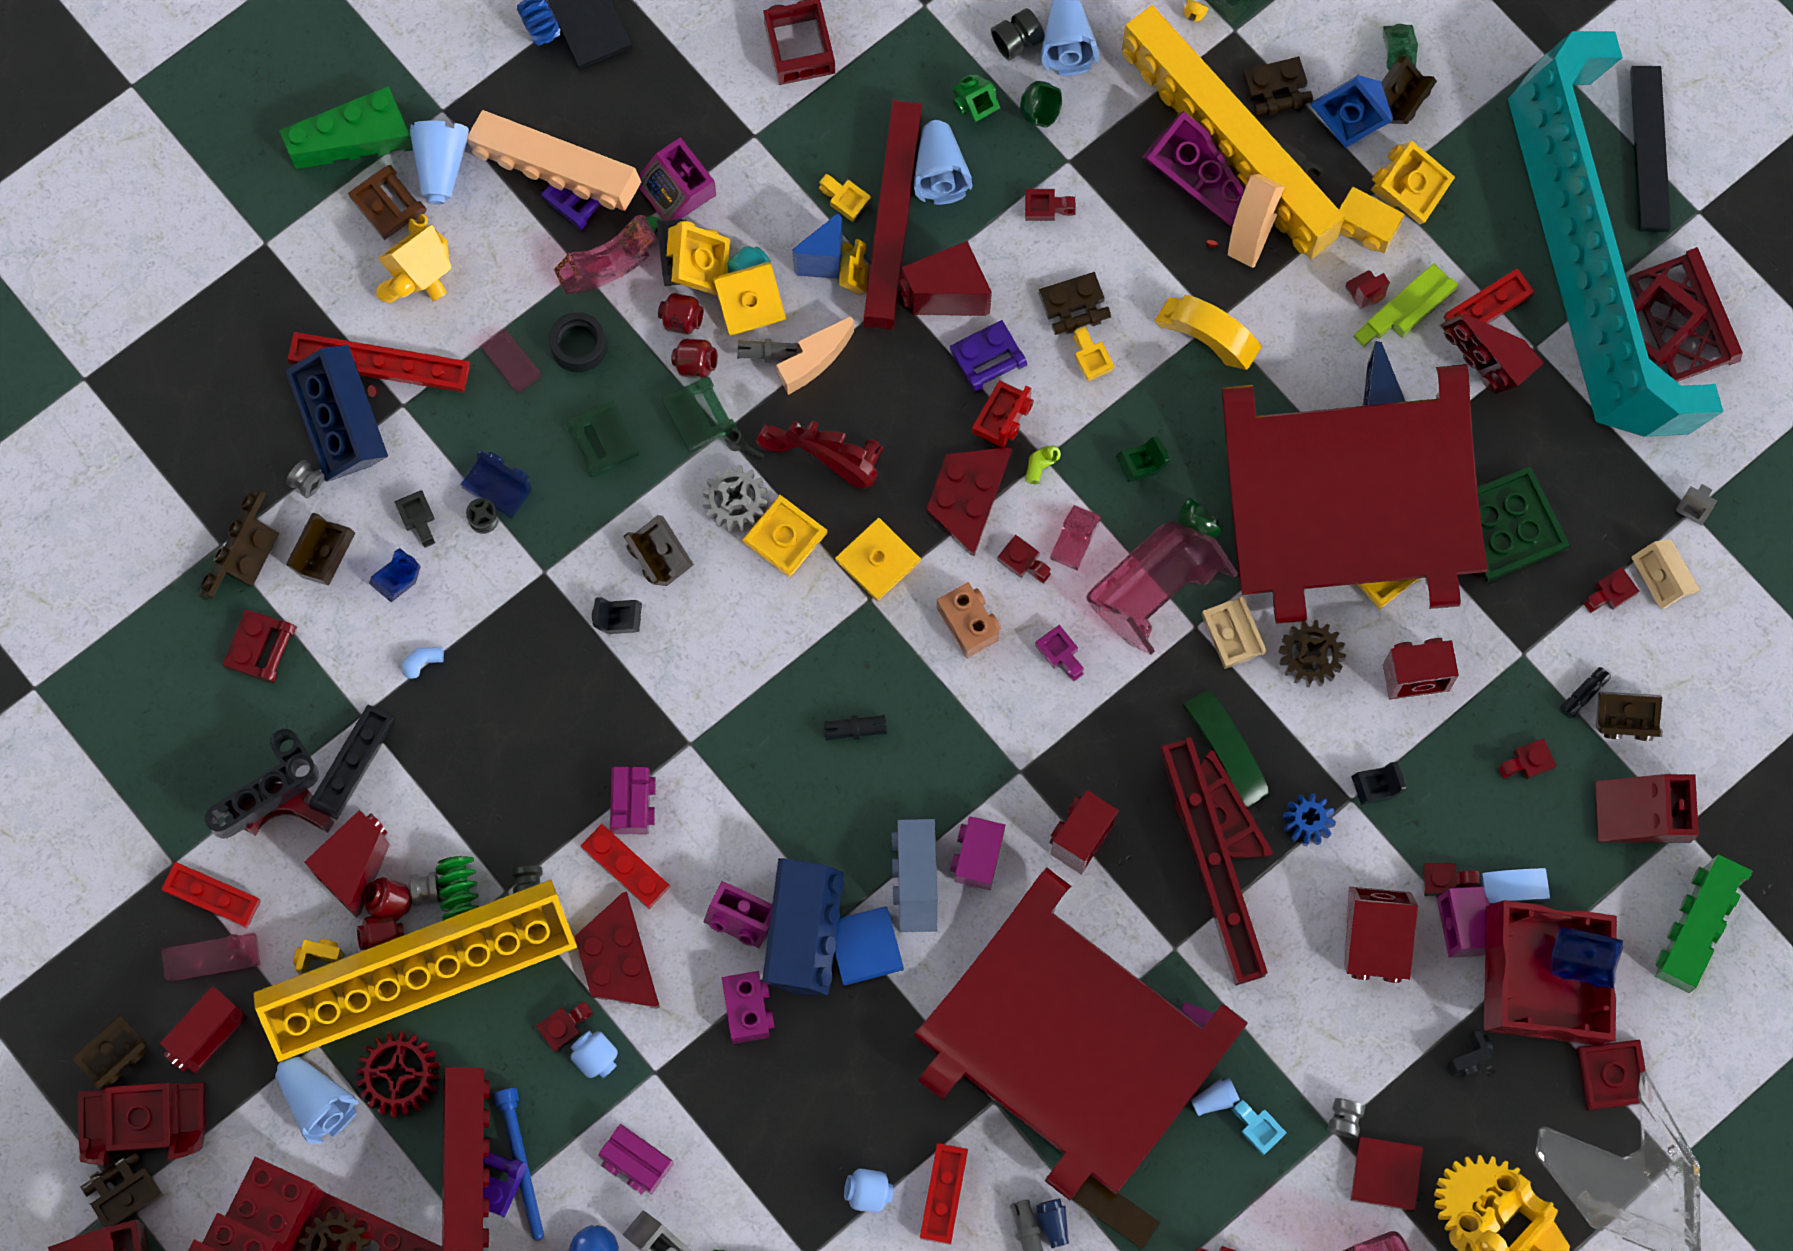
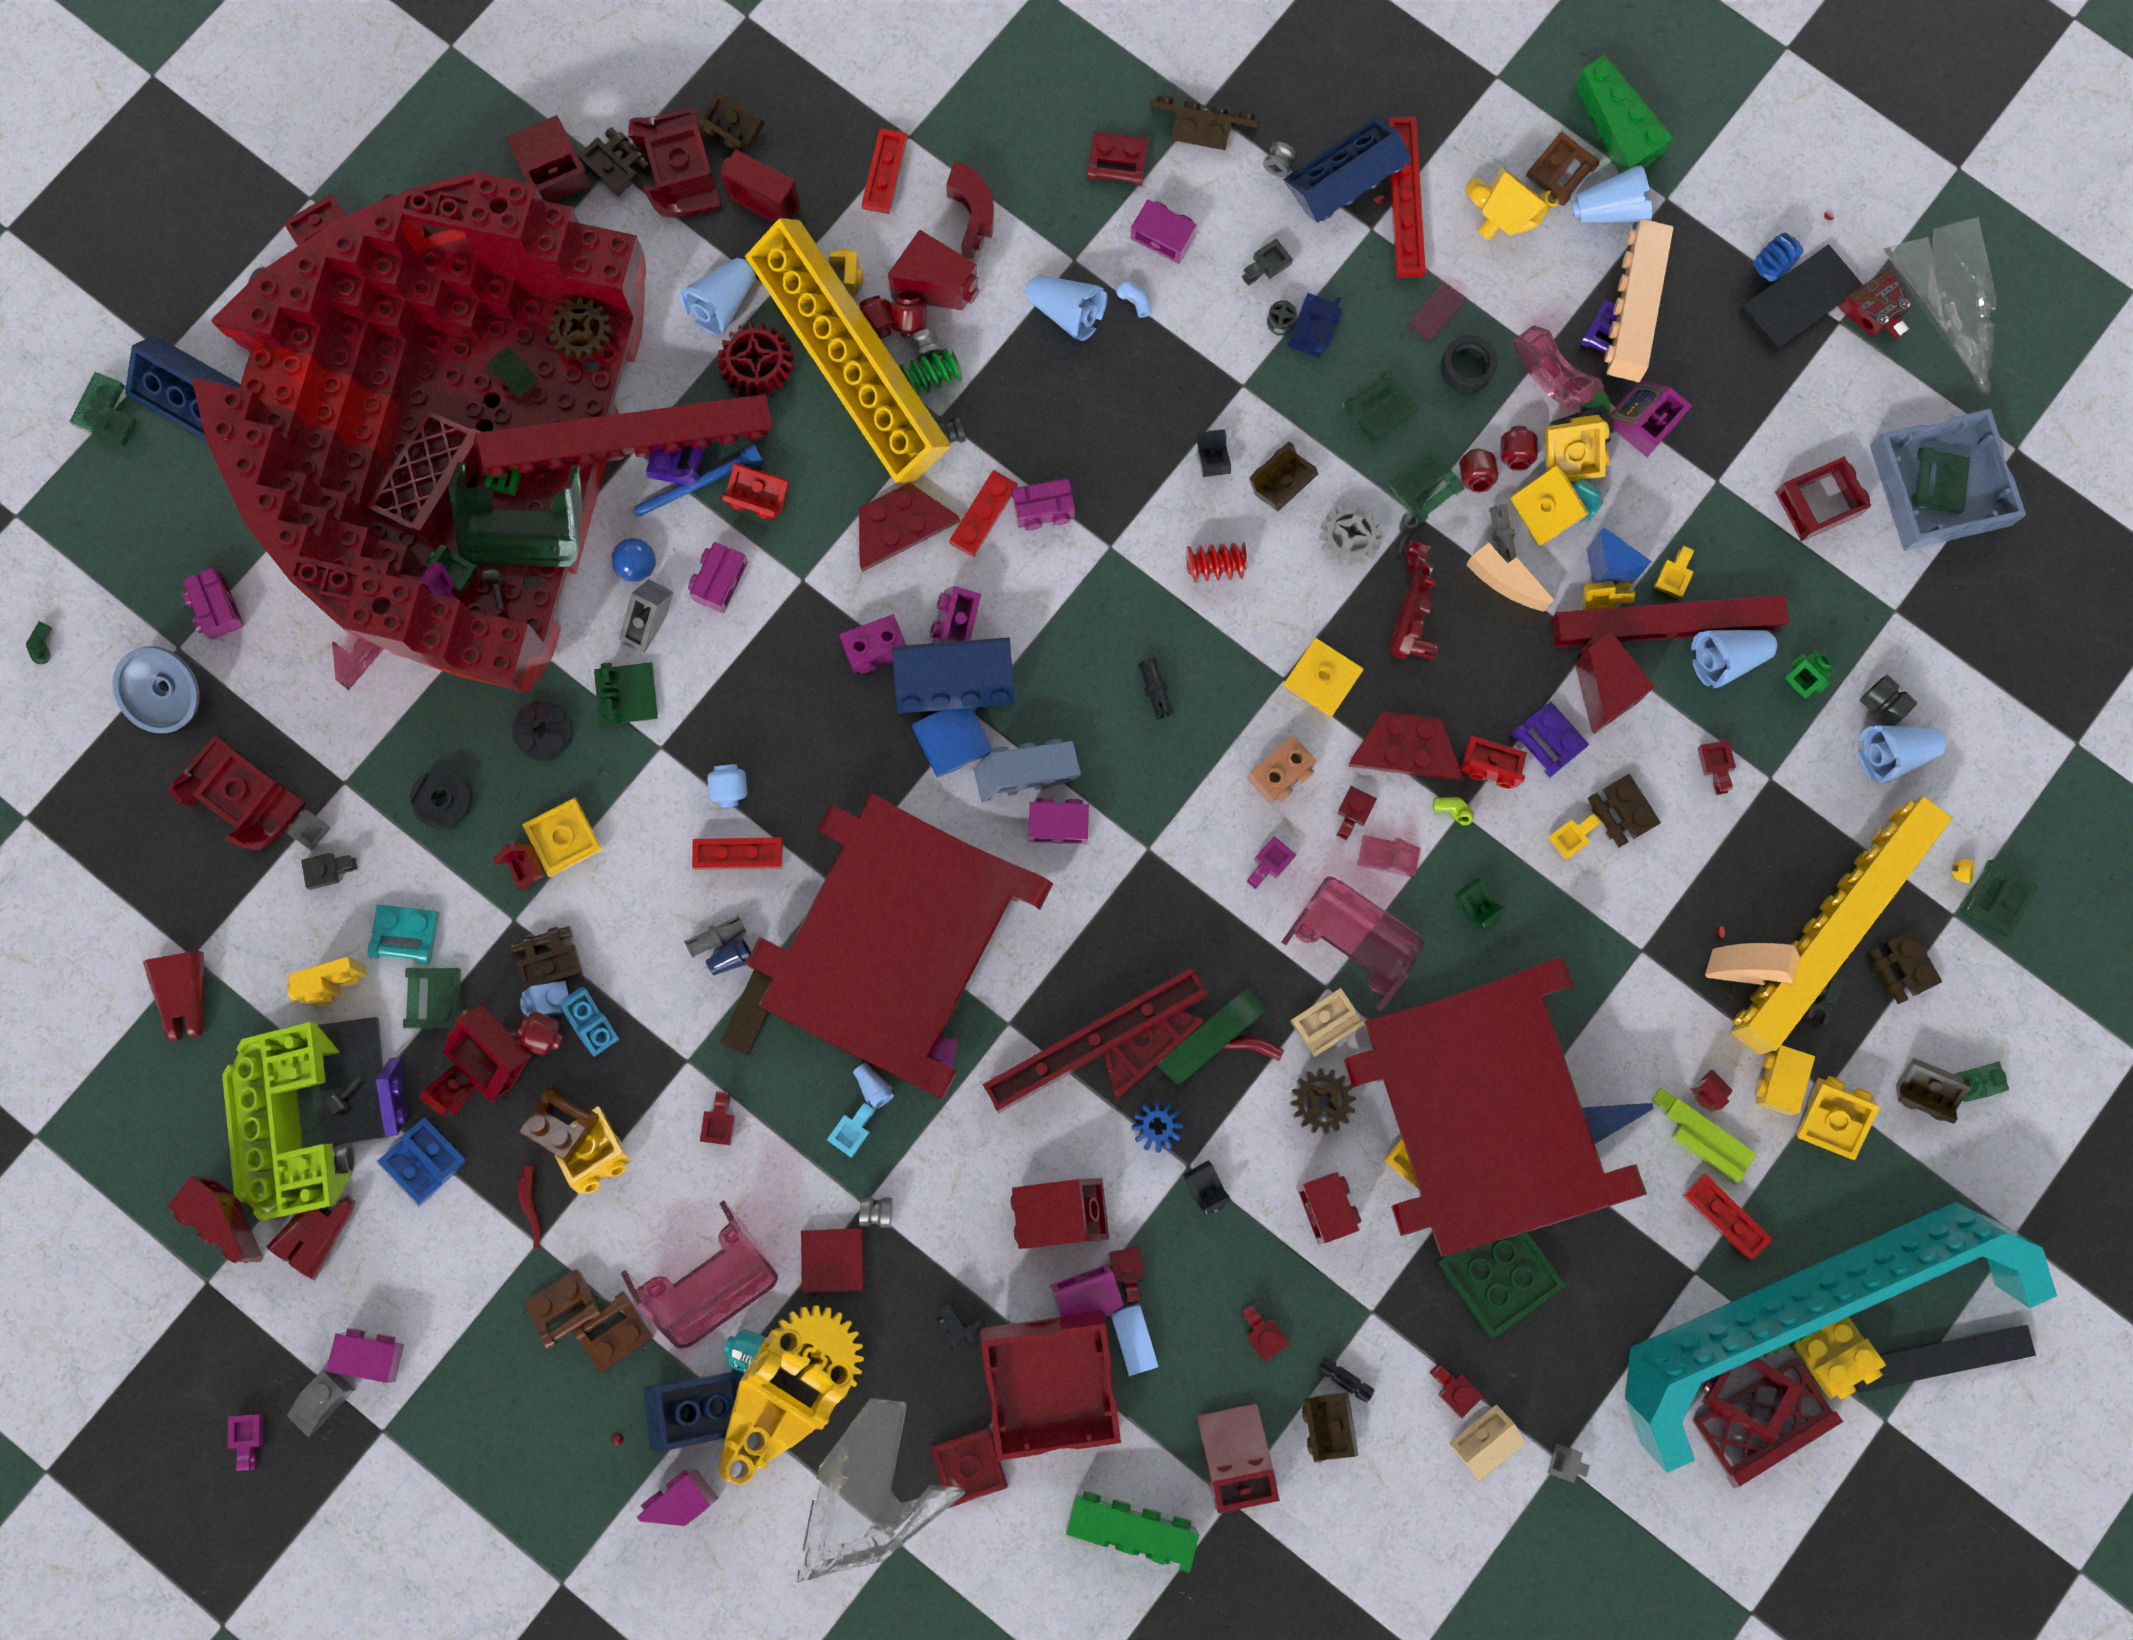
camera: 75 degrees right, 5 degrees up
clear pink piece [161,933,261,981] -> none
black beam [205,729,319,839] -> none
dark brown bracket [286,513,355,586] -> none
black tile [309,705,395,820] -> none
clear blue bracket [369,548,421,602] -> none
dark red plate [536,1001,594,1053] -> none
light blue head [571,1031,618,1078] -> none
yellow plate [742,495,827,578] -> none
dark green hair [1020,81,1062,128] -> none
dark red brick [1049,790,1119,875] -> none
magenta wedge [1142,111,1245,228] -> none
yellow arch [1154,294,1262,370] -> none
dark green hair [1178,497,1223,542] -> none
blue slope [1310,75,1393,148] -> none
dark red slope [1440,313,1543,394] -> none
clear blue bracket [1551,927,1623,988] -> none
none -> red bracket [721,463,791,519]
none -> light blue cone [1026,275,1107,341]
none -> magenta brick [1130,199,1197,264]
none -> red piece [1186,542,1247,582]
none -> dark red animal [1223,1036,1284,1061]
none -> yellow plate [1793,1317,1886,1400]

